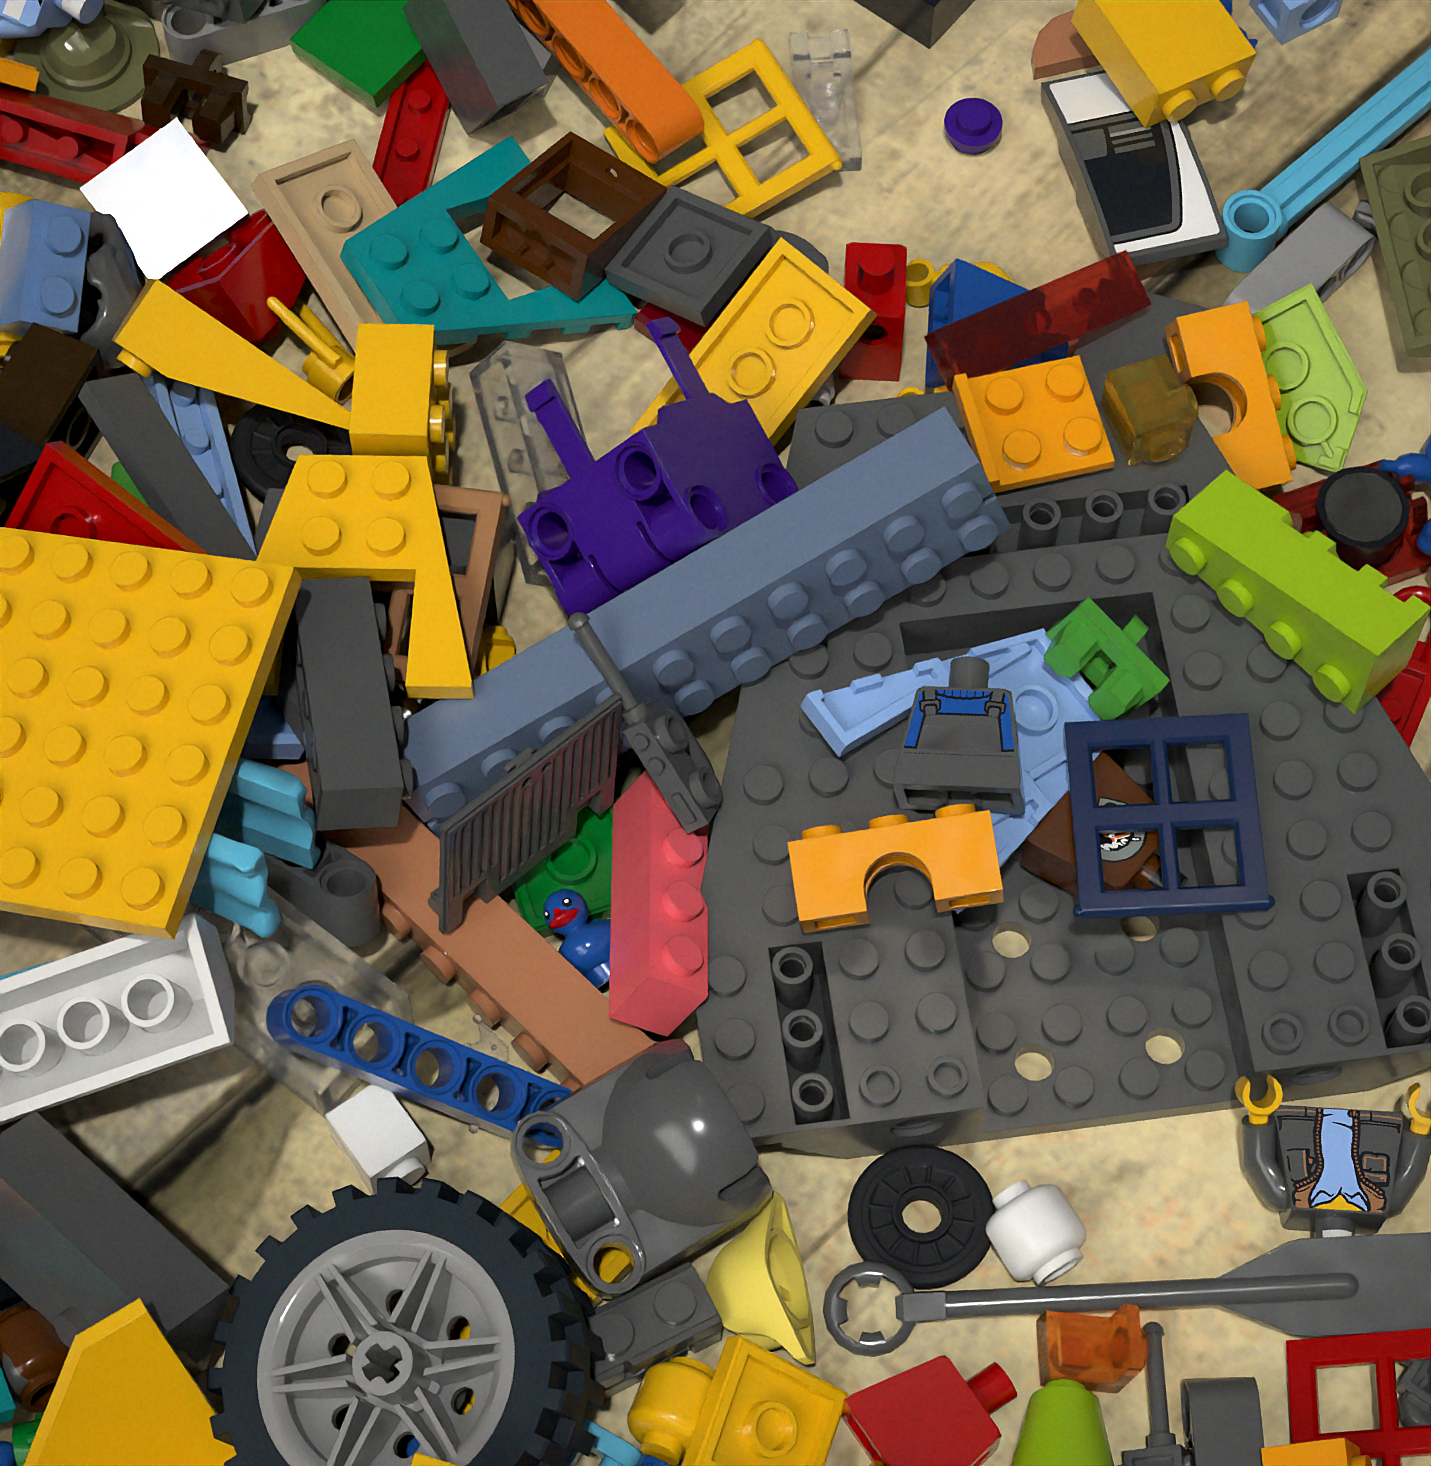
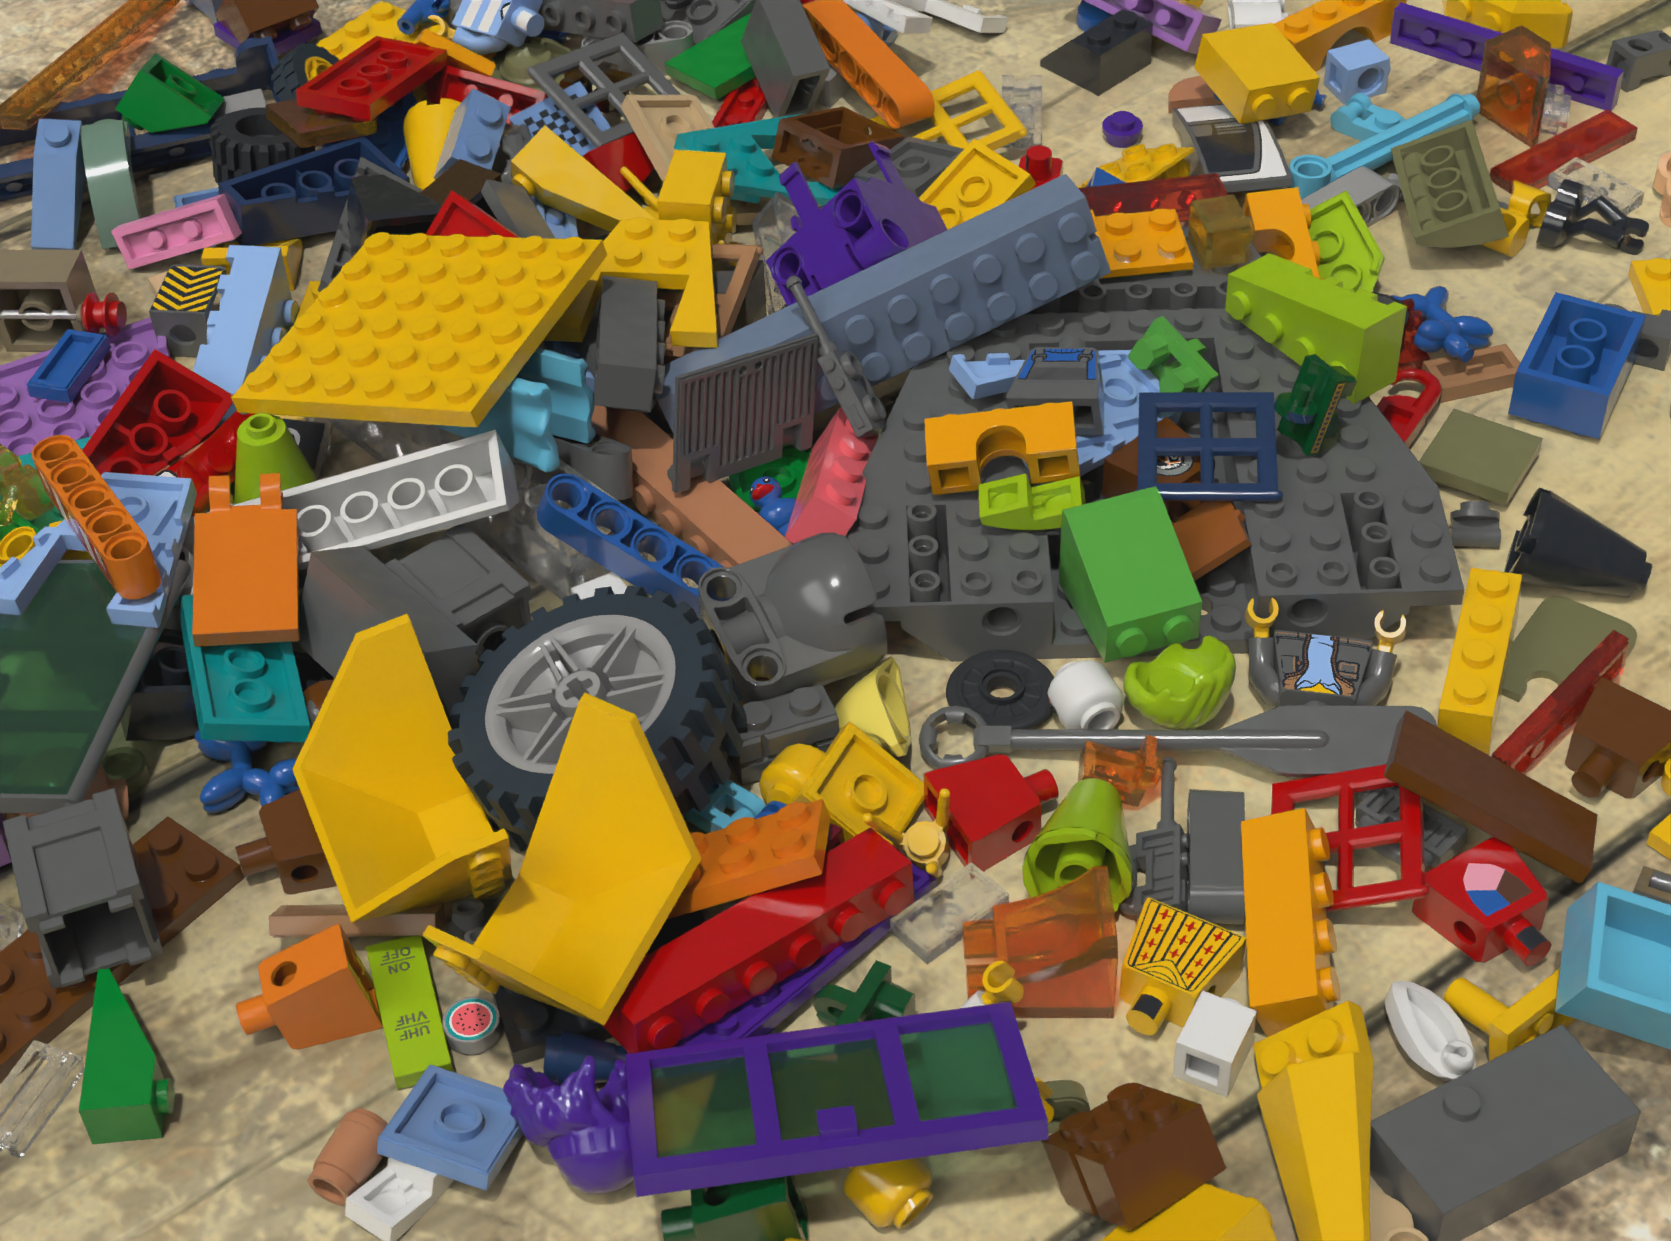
camera: 10 degrees right, 20 degrees down
none -> dark grey container [384,523,533,699]
none -> dark grey window [527,32,682,148]
none -> lime slope [978,473,1086,530]
none -> bright green slope [1059,486,1202,663]
none -> yellow hinge [1081,144,1195,201]
none -> lime piece [1123,636,1236,730]
none -> dark orange piece [1172,501,1252,581]
none -> dark green hips [1274,354,1357,456]
none -> medium azure plate [1330,93,1405,141]

